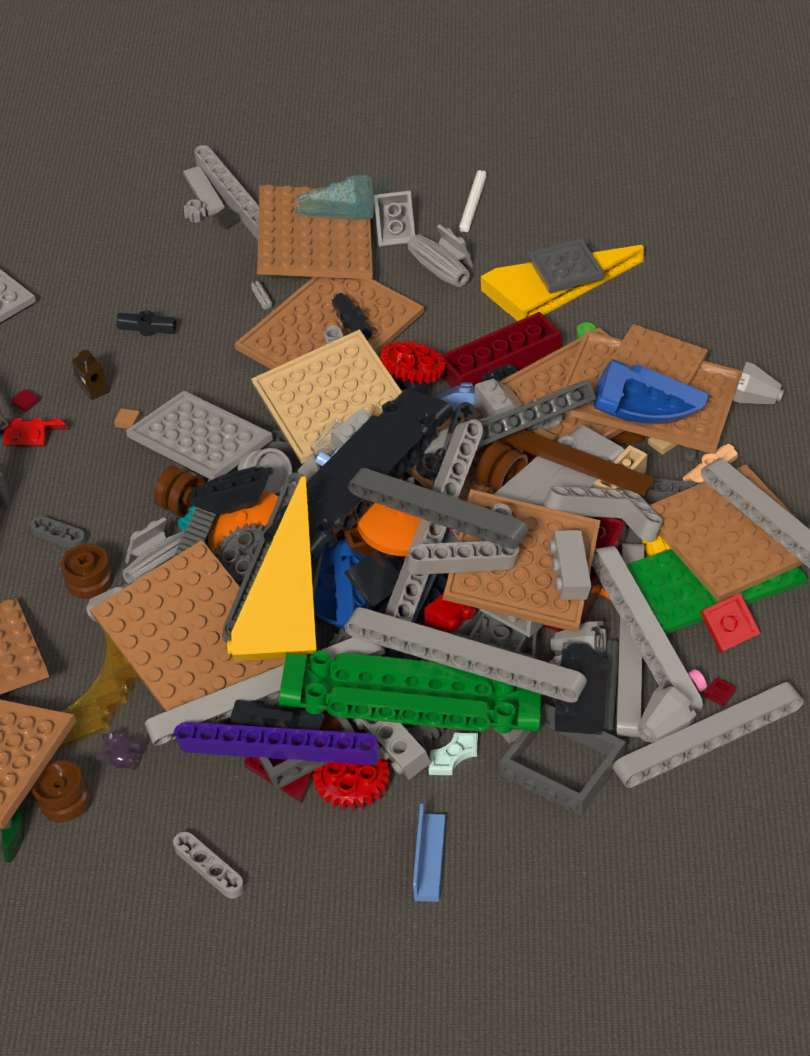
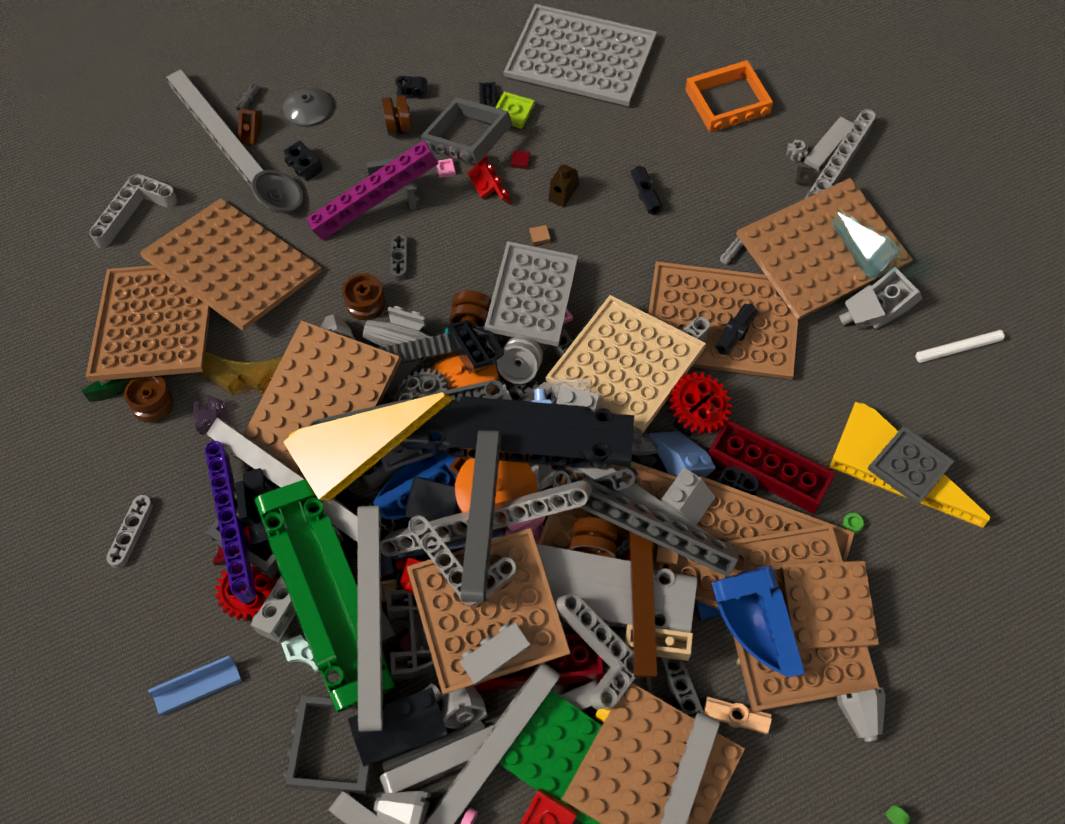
camera: 60 degrees right, 15 degrees up
light grey plate [408,224,473,287] -> none
none -> orange window [685,60,773,132]
none -> light grey torso [839,285,888,329]

